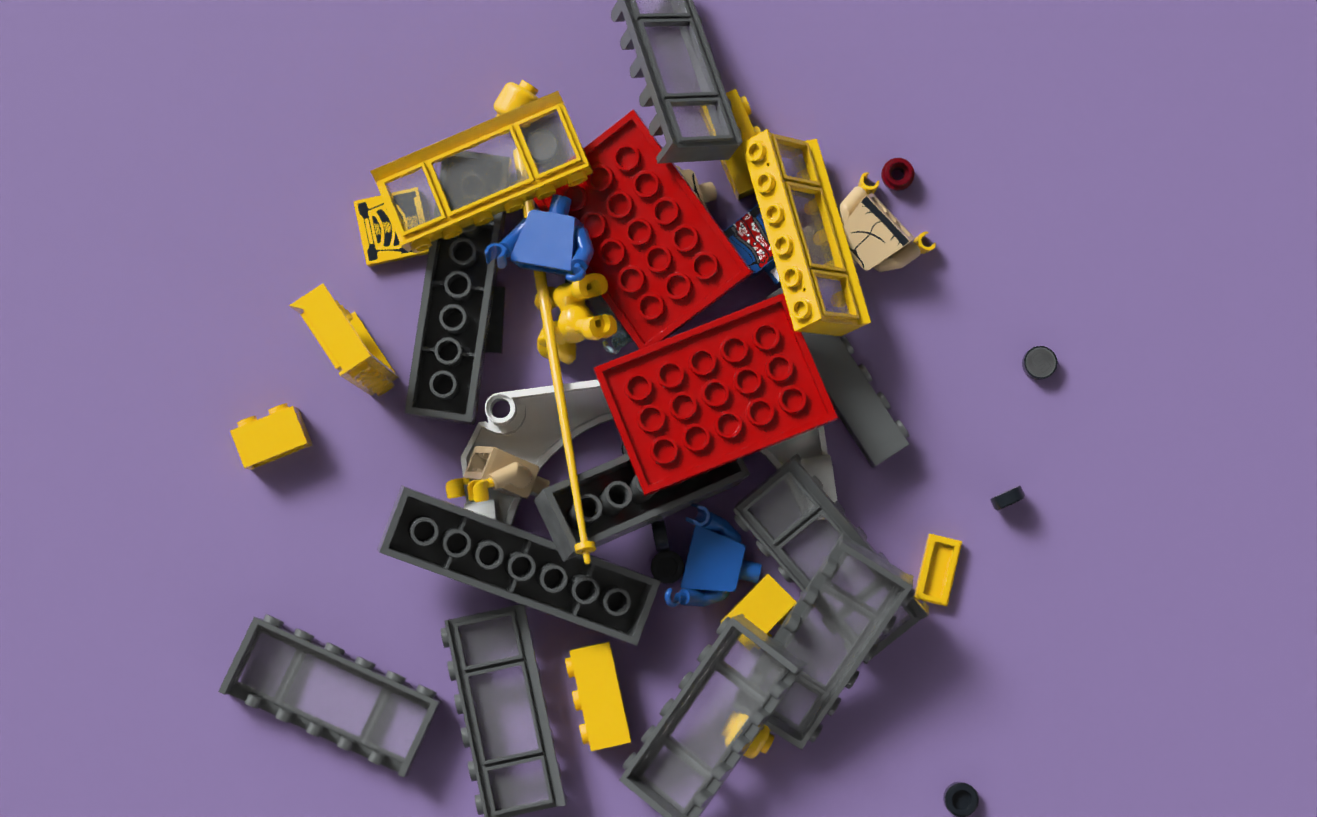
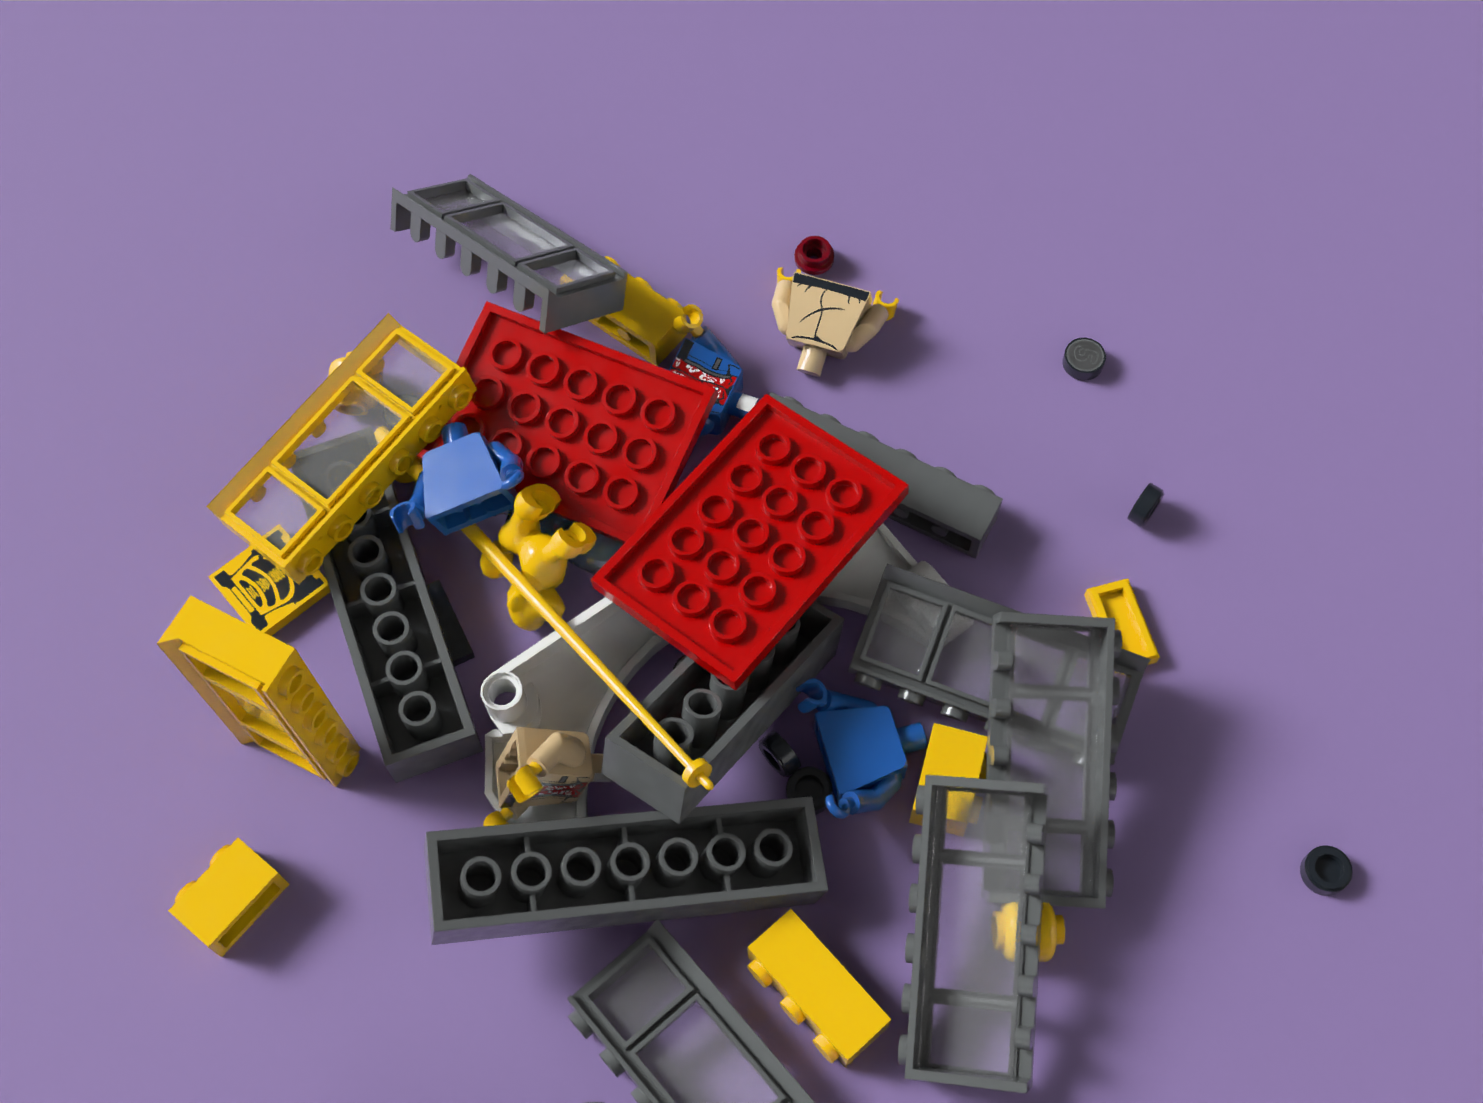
camera: 25 degrees left, 20 degrees down
yellow window [741,129,871,336] -> none

